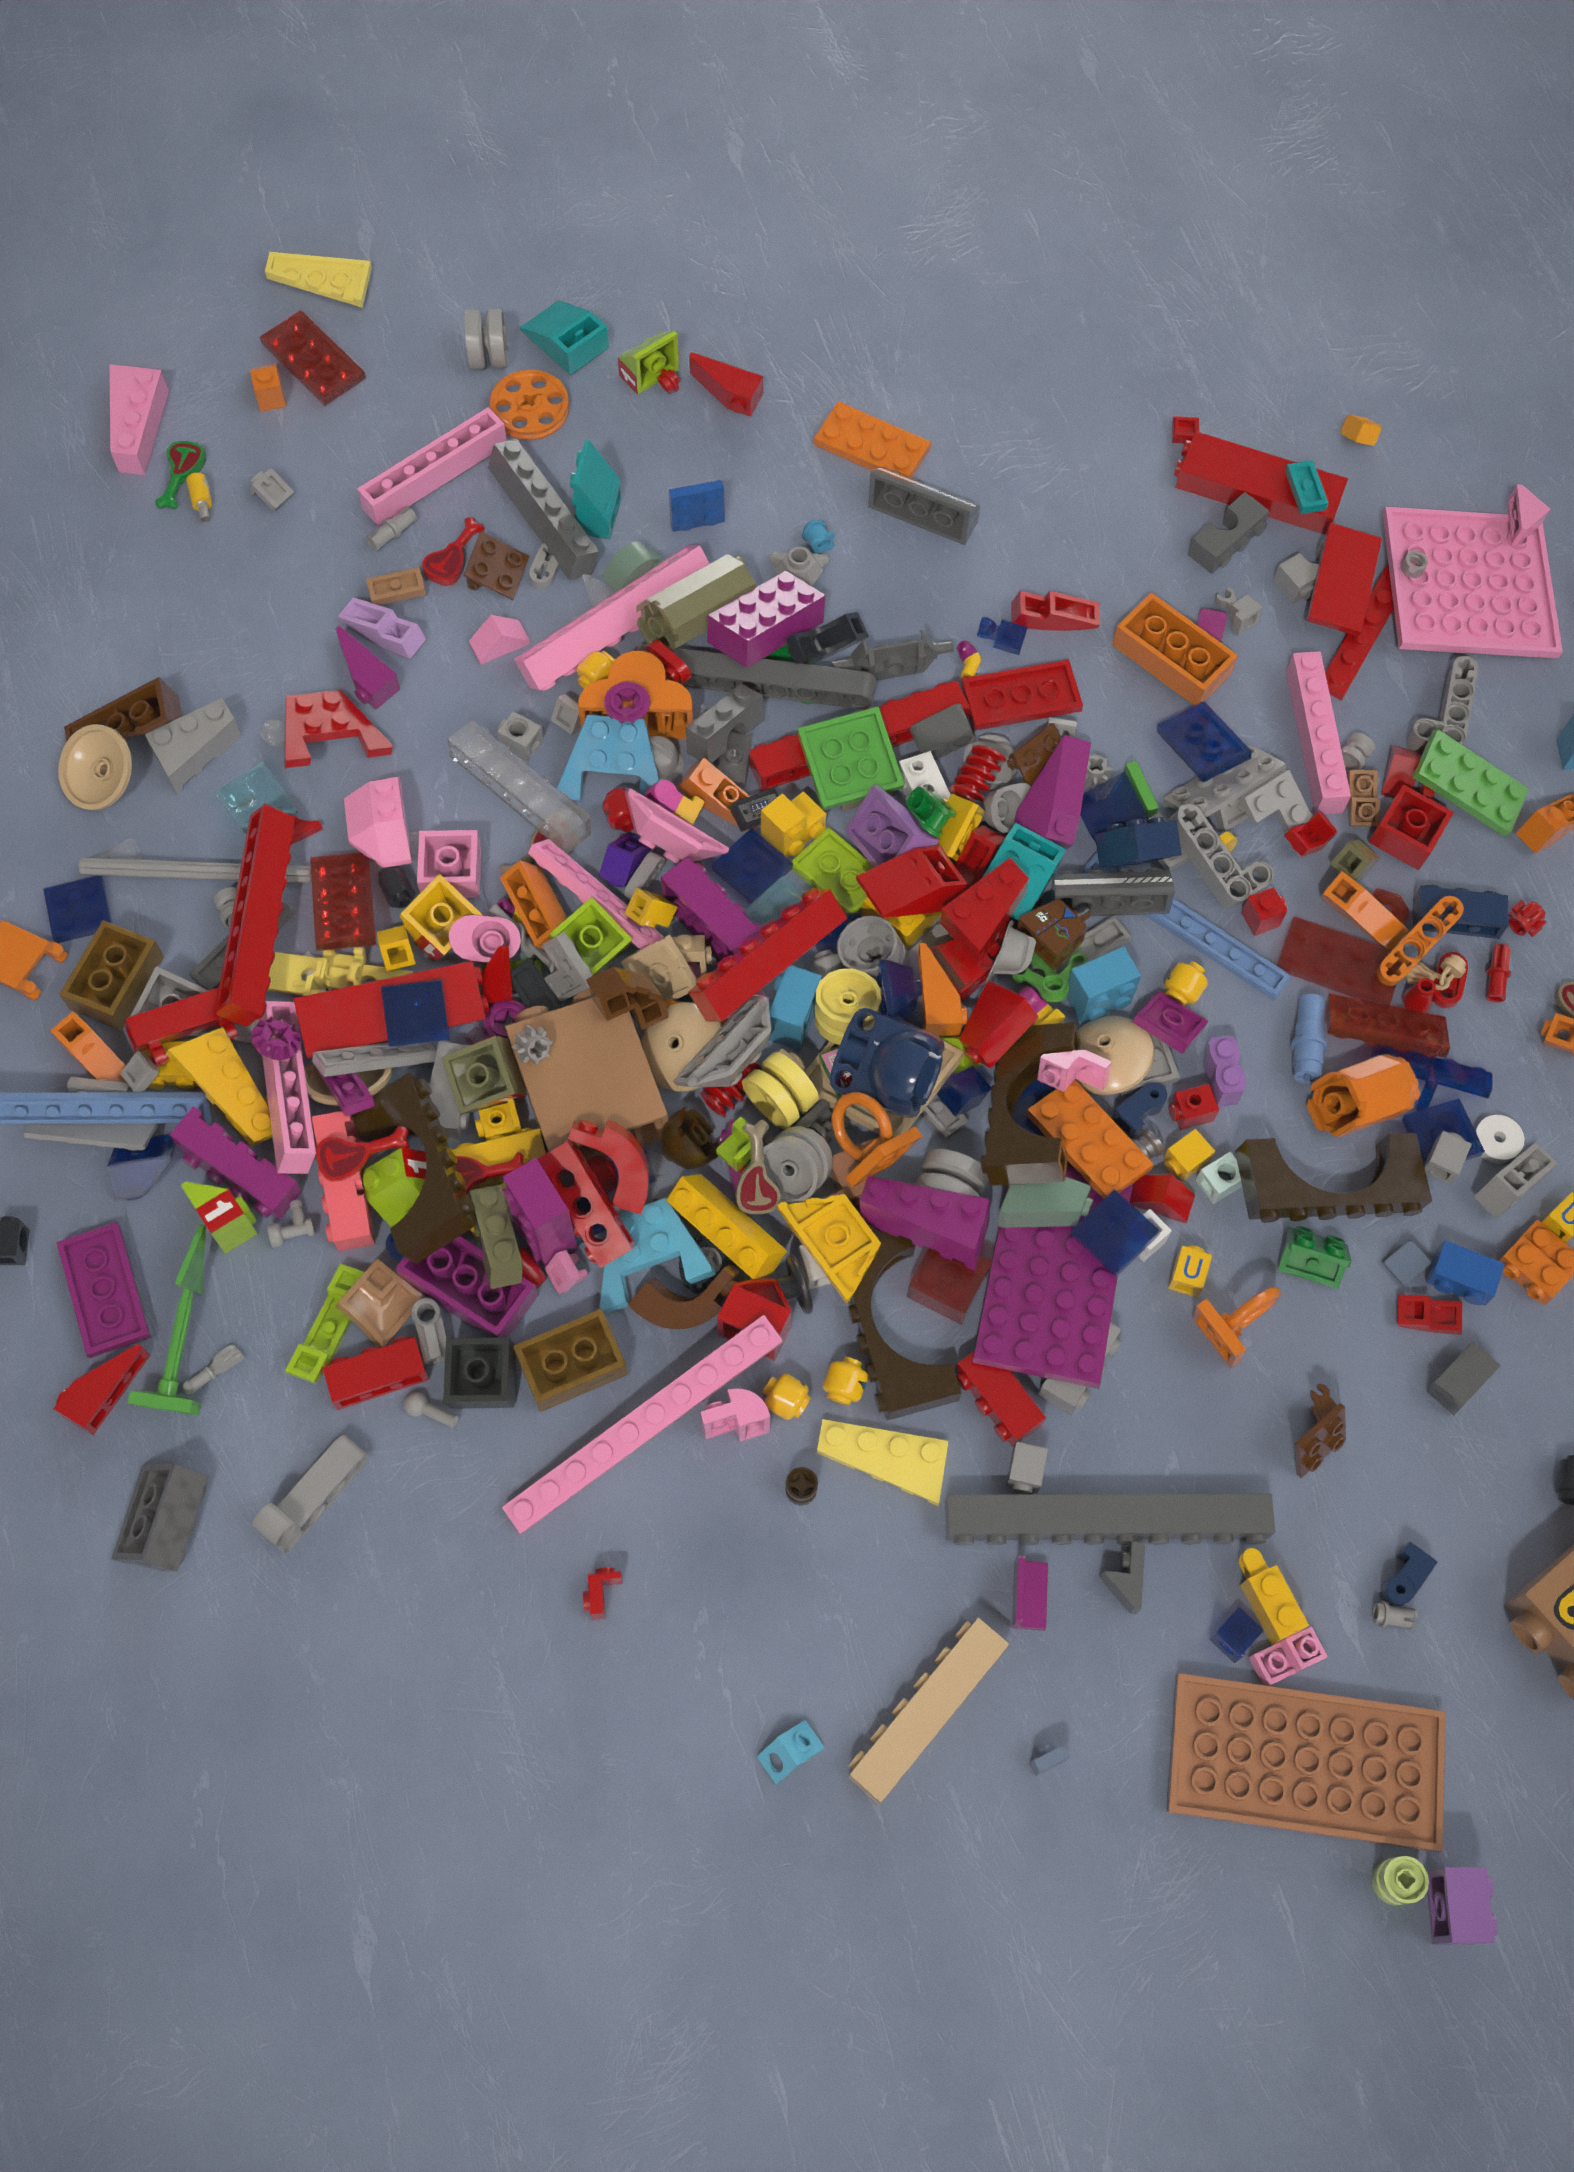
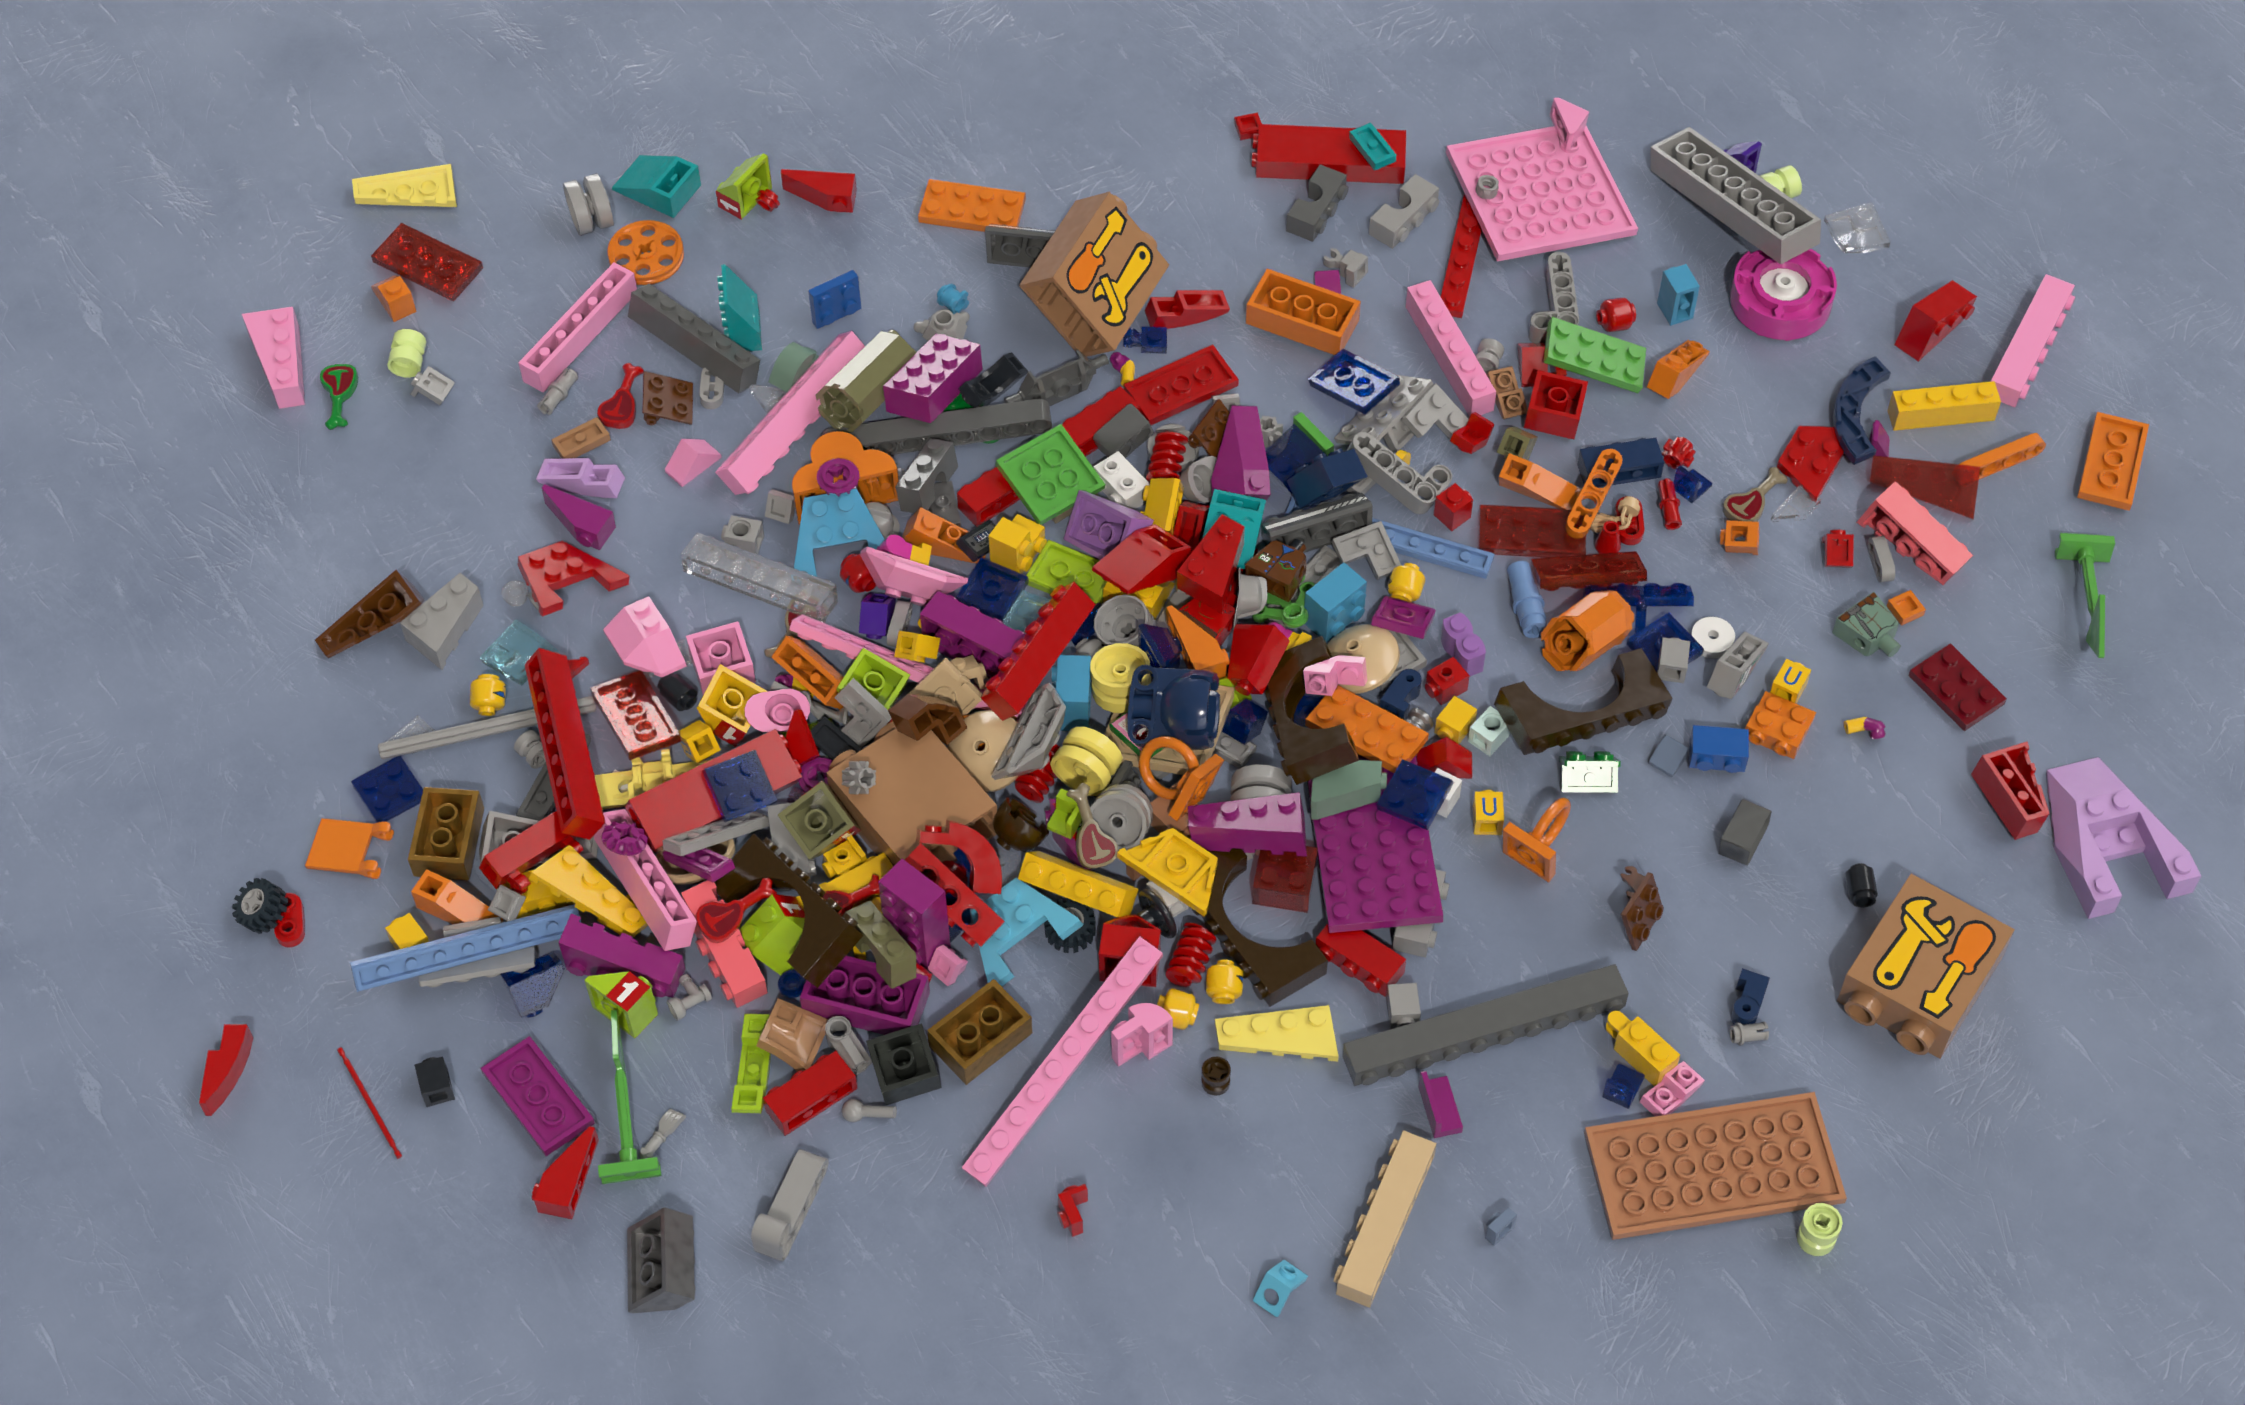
camera: 15 degrees left, 10 degrees down
tan dish [58,724,132,810] -> none
yellow piece [186,473,212,523] -> none
yellow head [576,651,614,689] -> none
reddish brown arch [627,1264,740,1329] -> none
red plate [645,639,691,685] -> none
green piece [907,787,957,838] -> none
dark grey slope [1100,1541,1145,1614] -> none
red tile [1306,522,1382,636] -> none
light orange slope [1341,414,1382,446] -> none
clear red arm [1373,888,1410,924] -> none
red slope [1398,1294,1462,1335] -> none
medium lavender brick [1427,1867,1498,1945] -> none
none -> yellow brick [385,913,429,950]
none -> yellowish green wheel [387,329,427,378]
none -> yellow head [470,674,506,716]
none -> medium nougat brick [1019,191,1169,357]
none -> red piece [1165,923,1217,987]
none -> light grey plate [1331,521,1401,580]
none -> red head [1596,298,1636,332]
none -> clear blue bracket [1673,465,1712,503]

